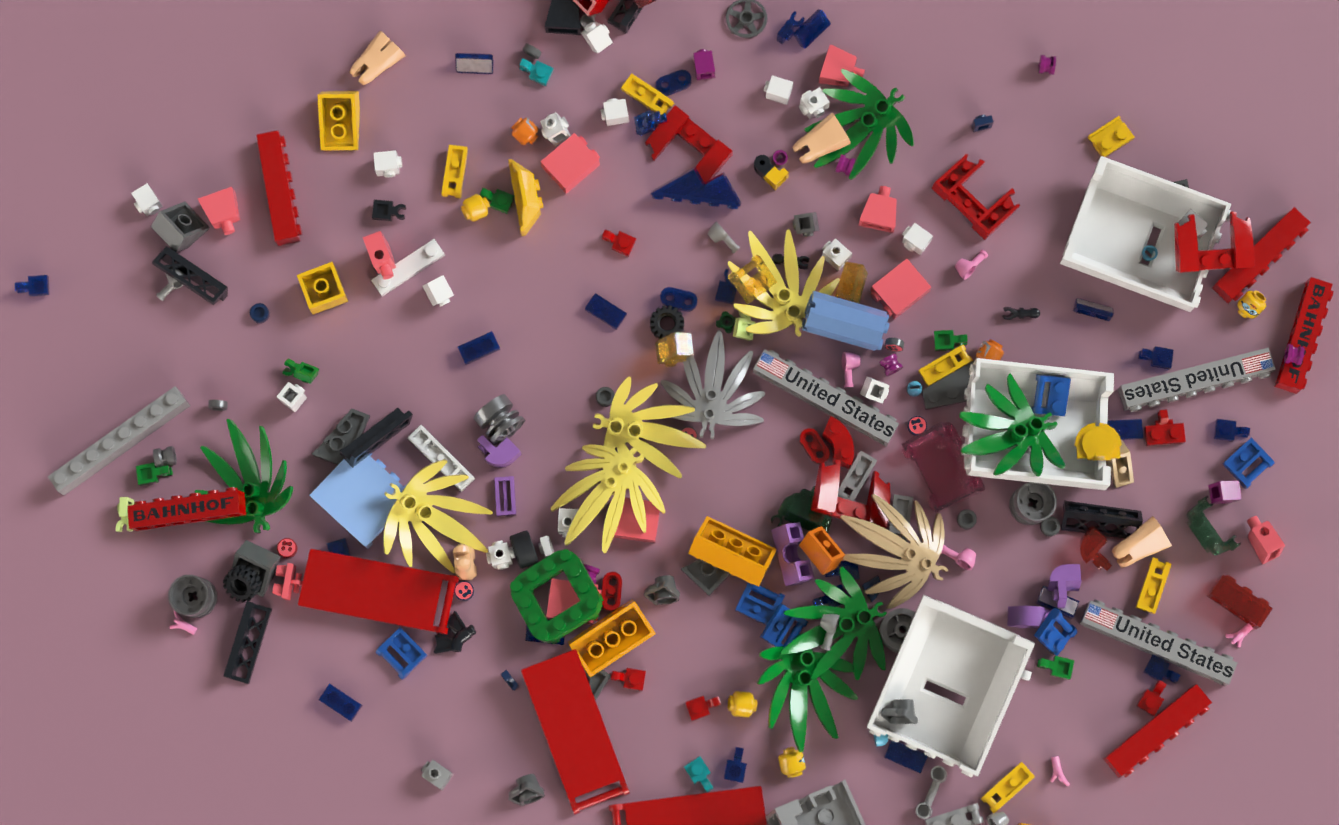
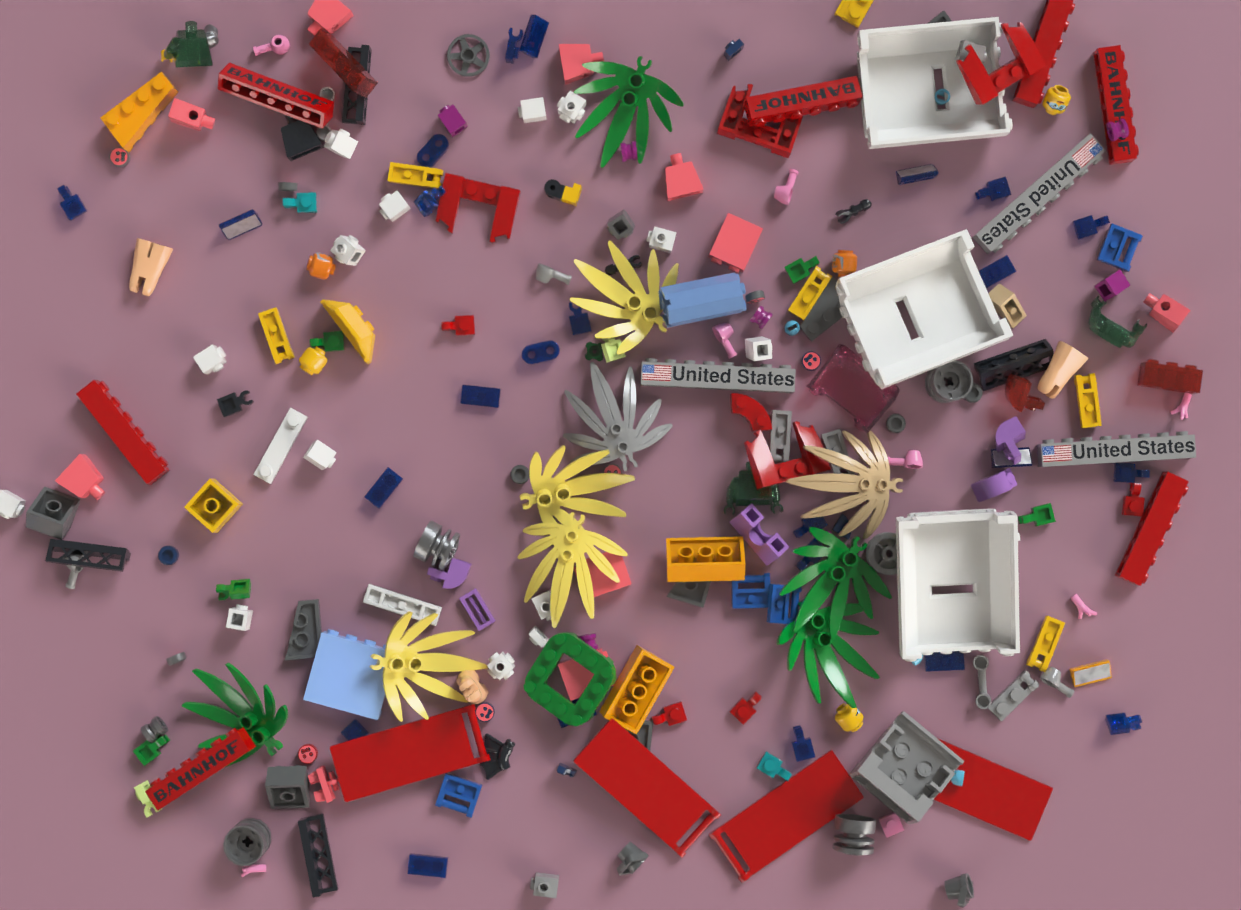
camera: 30 degrees left, 10 degrees up
light grey brick [48,386,191,496] -> none
black tyre [223,564,262,602] -> none
yellow slope [317,91,360,150] -> none
black fence [340,408,413,468] -> none
coral torso [363,231,396,280] -> none
black tyre [510,530,538,569] -> none
coral brick [540,133,600,194] -> none
red plate [602,572,622,611] -> none
dark grey piece [644,575,680,605] -> none
black tyre [650,305,684,342] -> none
clear blue slope [651,167,742,209] -> none
clear yellow brick [655,332,694,367] -> none
yellow head [727,691,757,718] -> none
clear yellow plate [728,255,777,304] -> none
magenta hinge [772,150,788,166] -> none
light nougat piece [792,113,851,164] -> none
orange brick [799,526,845,575] -> none
red plate [800,428,830,464] -> none
light grey bar [820,614,840,651] -> none
clear yellow brick [835,261,868,304] -> none
dark grey piece [881,699,918,724] -> none
white brick [902,223,933,255] -> none
green plant [959,373,1066,477] -> none
blue plate [1031,374,1071,416] -> none
blue plate [1034,608,1078,656] -> none
yellow piece [1074,423,1122,460] -> none
red hinge [1144,409,1186,446] -> none
none -> red brick [744,76,863,126]

